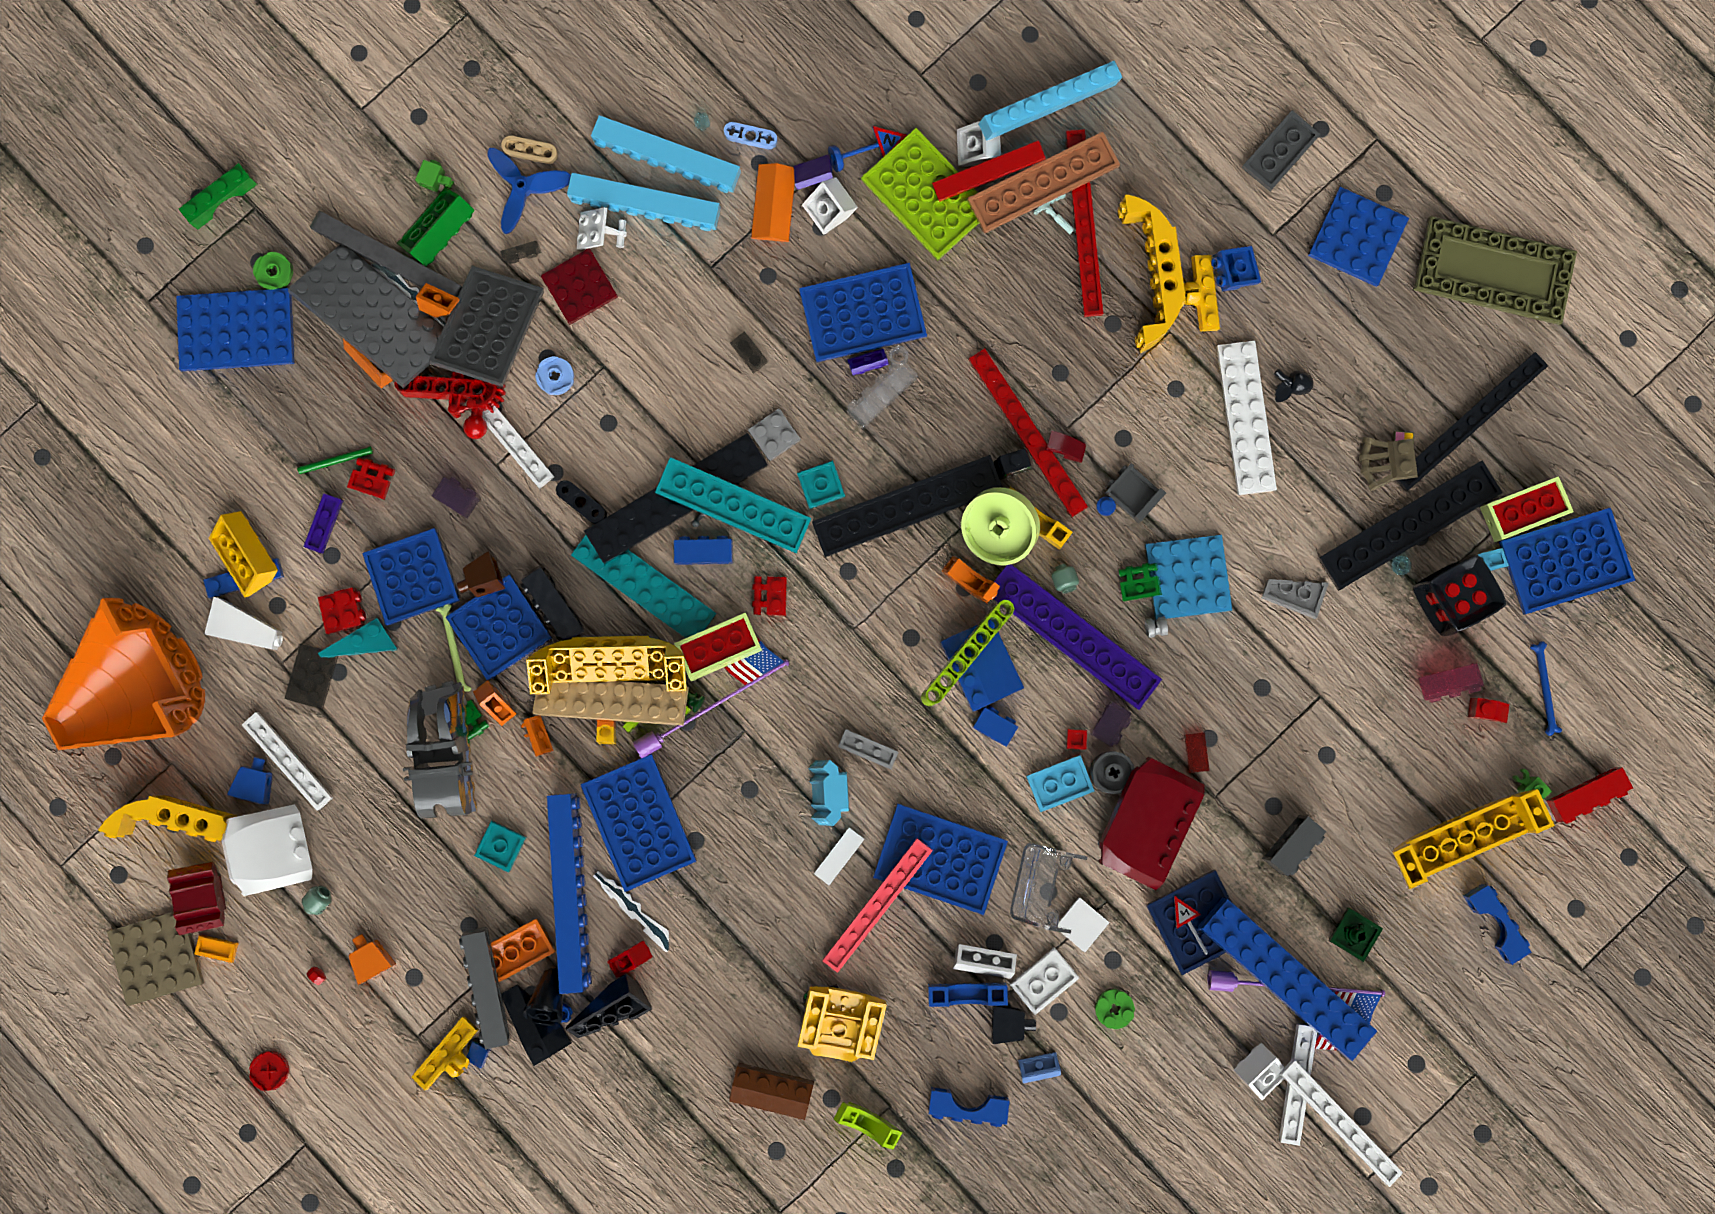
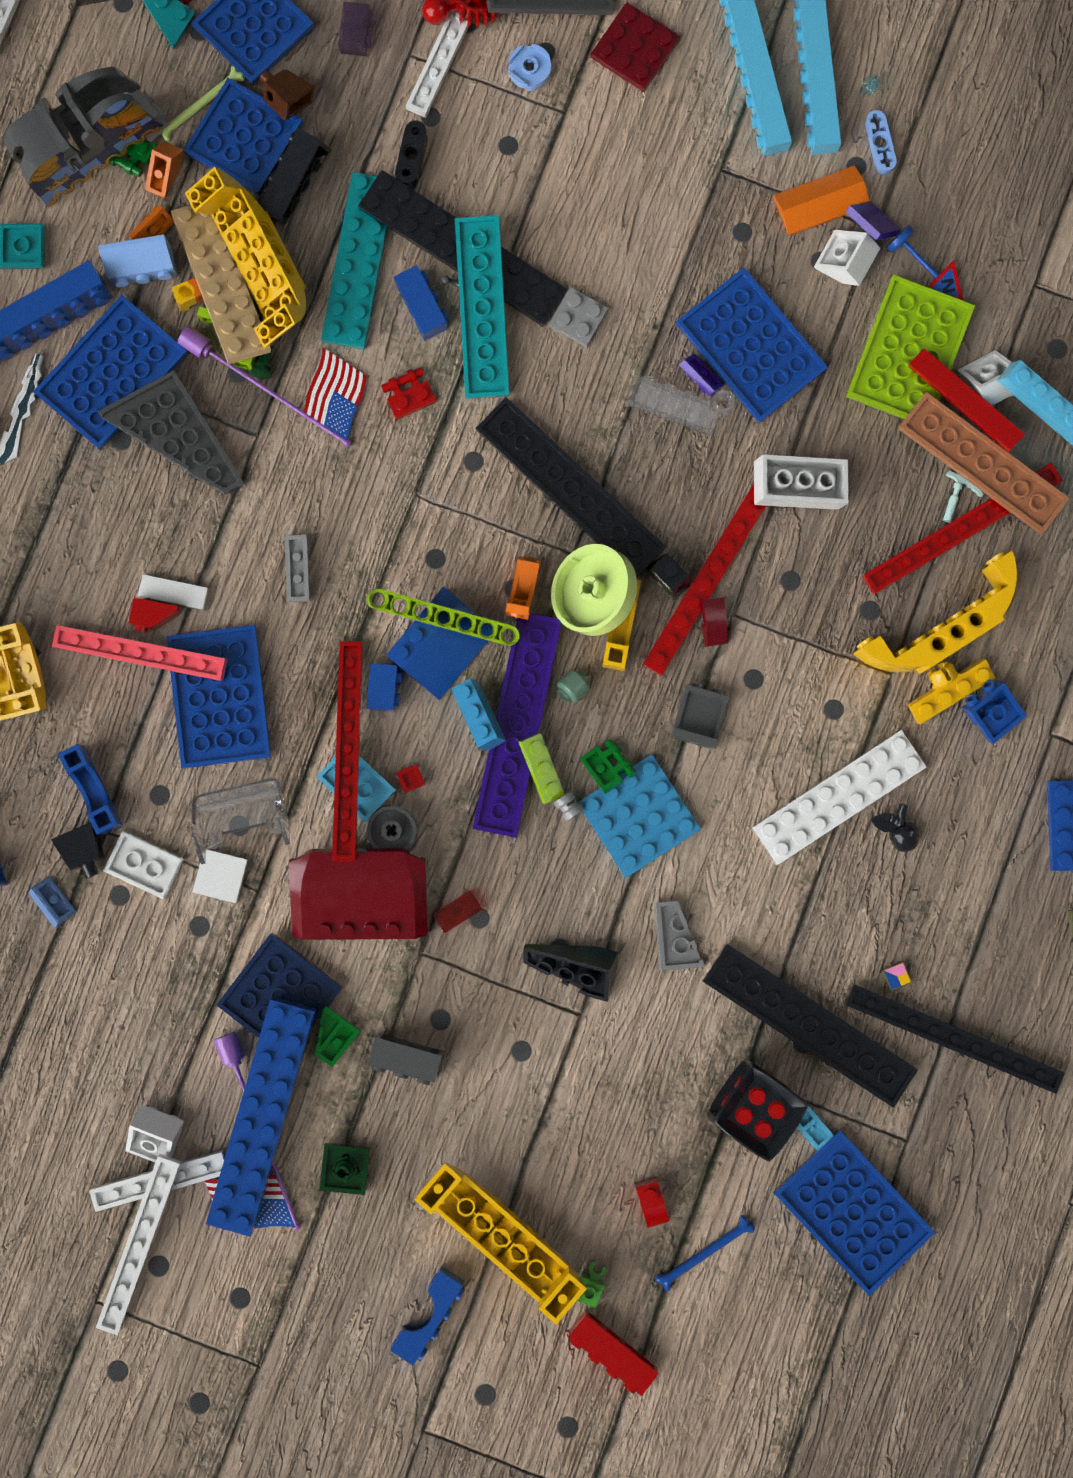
camera: 60 degrees right, 0 degrees up
white plate [577,207,627,250] -> none
red brick [674,612,762,681] -> none
clear smoke plate [730,331,768,374] -> none
teal plate [797,461,845,509] -> none
medium azure slope [808,760,849,826] -> none
white brick [953,944,1017,979] -> none
clear purple brick [1090,701,1132,747] -> none
bright green plate [1095,989,1135,1029] -> none
blue plate [1096,497,1116,516] -> none
piece [1174,896,1208,955] -> none
dark tan plate [1359,437,1418,491] -> none
clear light blue plate [1391,556,1411,575] -> none
clear pink wedge [1418,662,1484,703] -> none
red brick [1480,476,1574,542] -> none
none -> light blue slope [98,235,178,288]
none -> dark grey wing [98,370,244,495]
none -> red slope [128,597,182,633]
none -> green wing [314,1004,360,1067]
none -> red plate [332,641,363,862]
none -> dark azure brick [451,678,506,751]
none -> lime plate [519,733,565,804]
none -> black wedge [523,944,618,1002]
none -> white brick [754,455,848,510]

